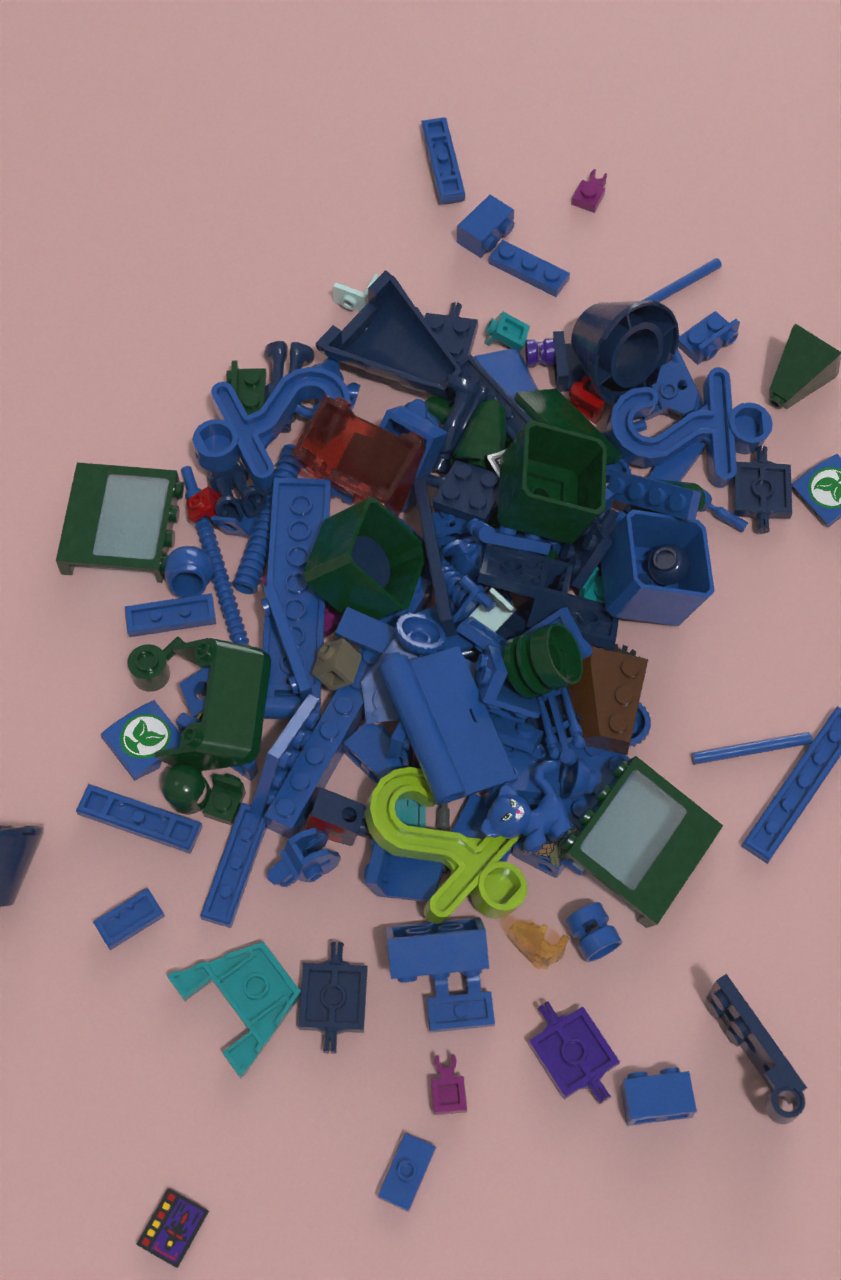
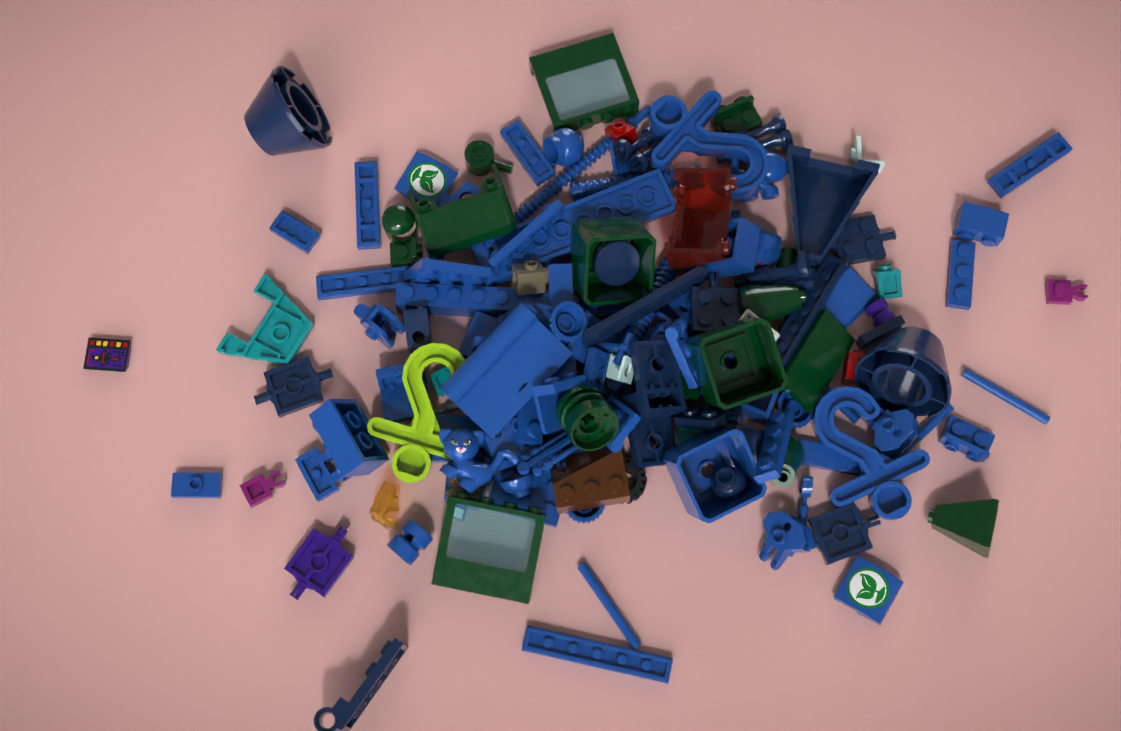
camera: 65 degrees right, 10 degrees up
blue brick [620,1068,697,1126] -> none
none -> blue hinge [759,512,815,570]

